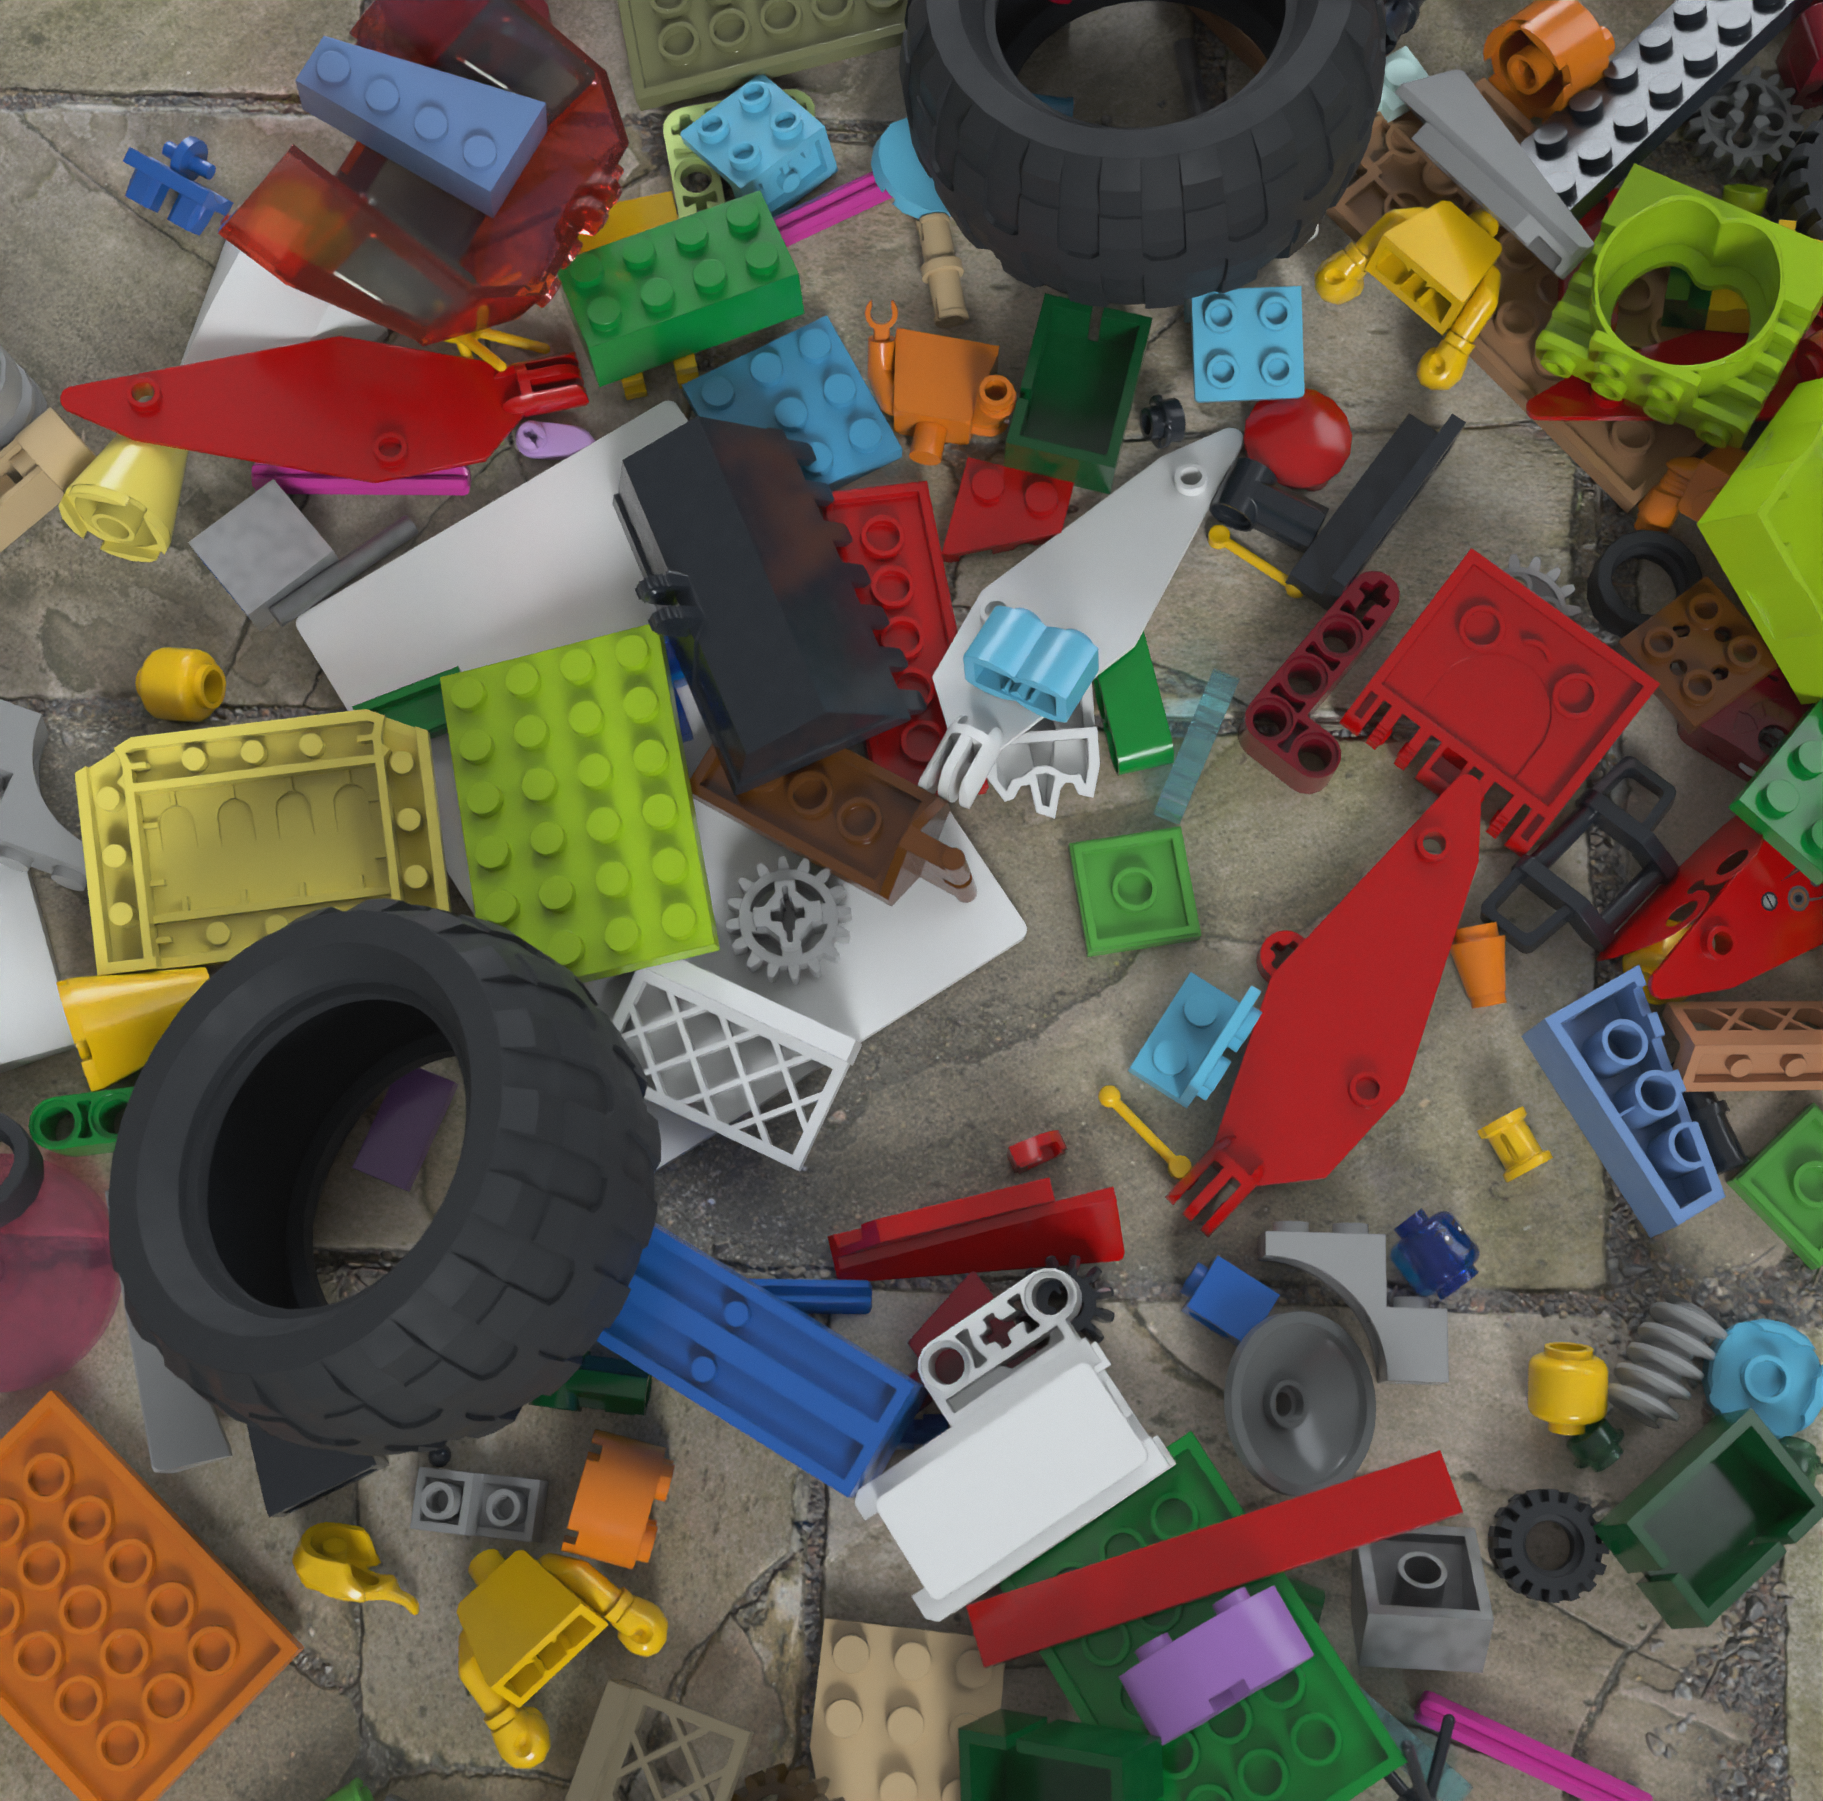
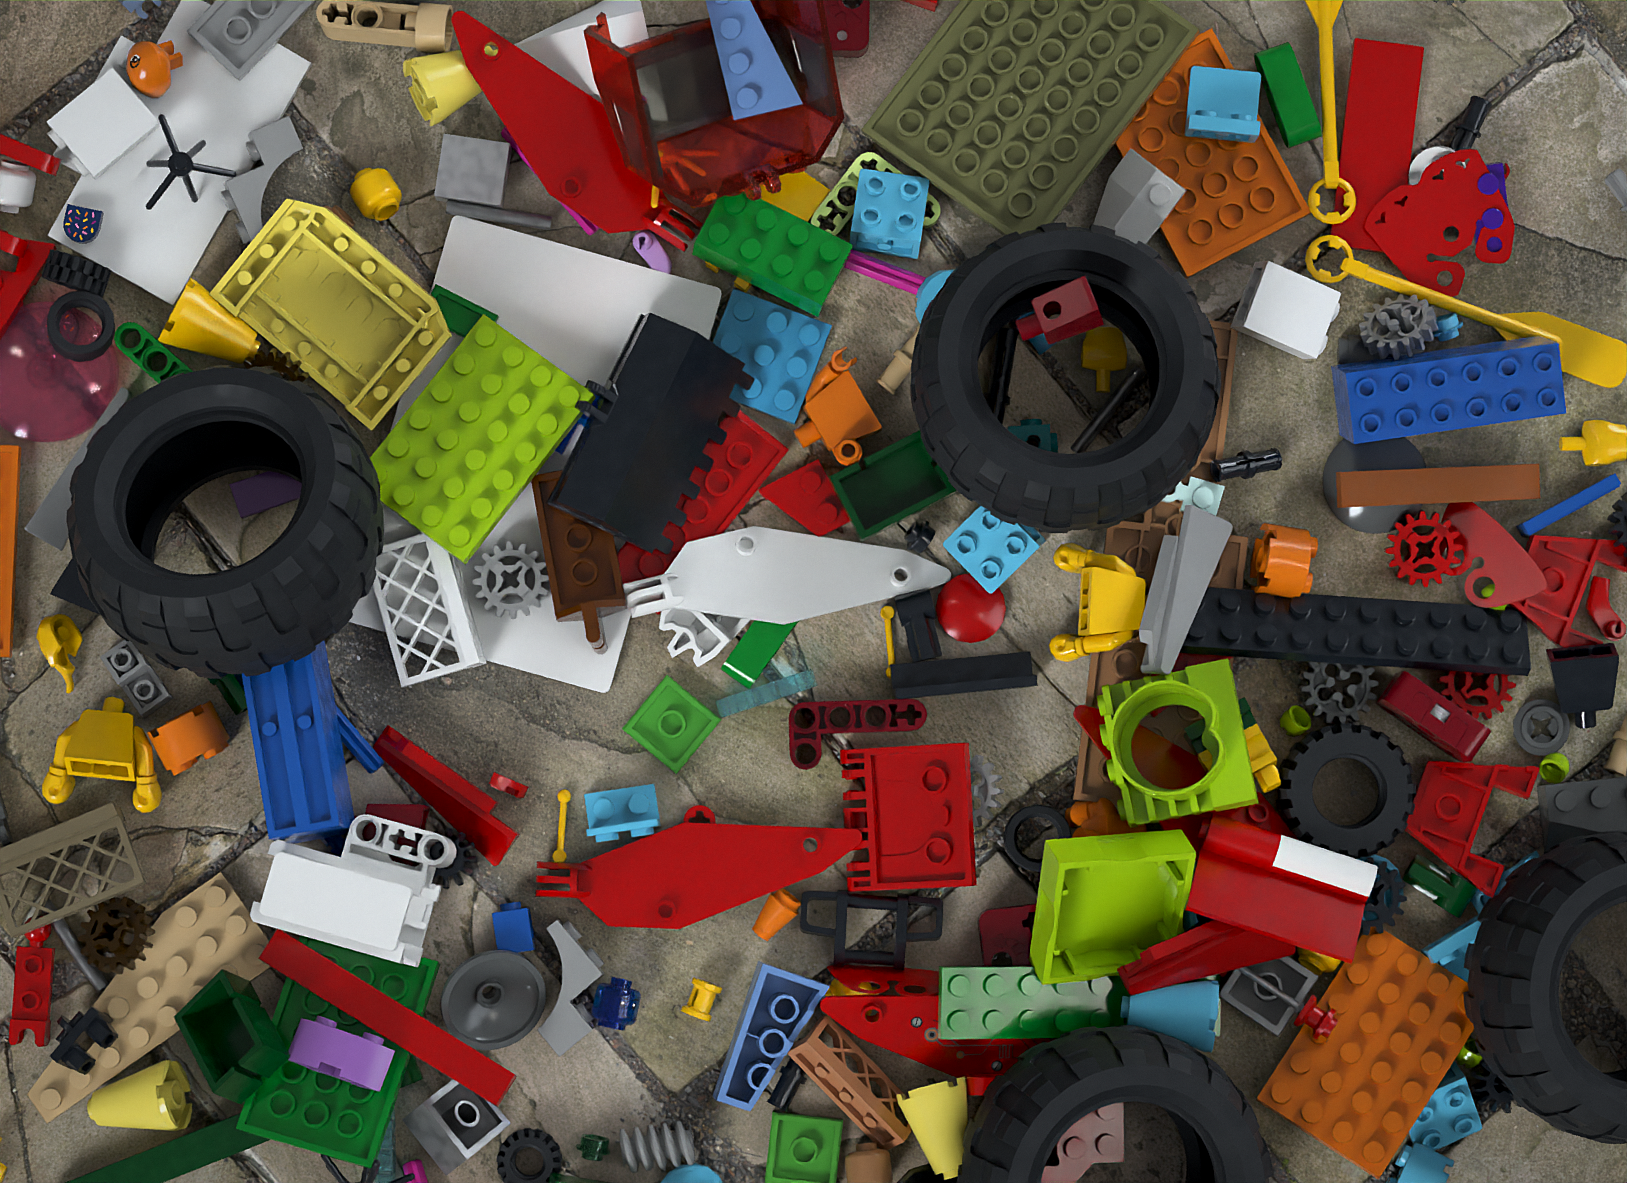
camera: 45 degrees right, 10 degrees up
medium azure brick [963,606,1099,722] -> none
yellow head [1527,1342,1609,1435] -> none
reddish brown plate [1614,576,1779,734] -> none
none -> yellow piece [1081,327,1127,393]

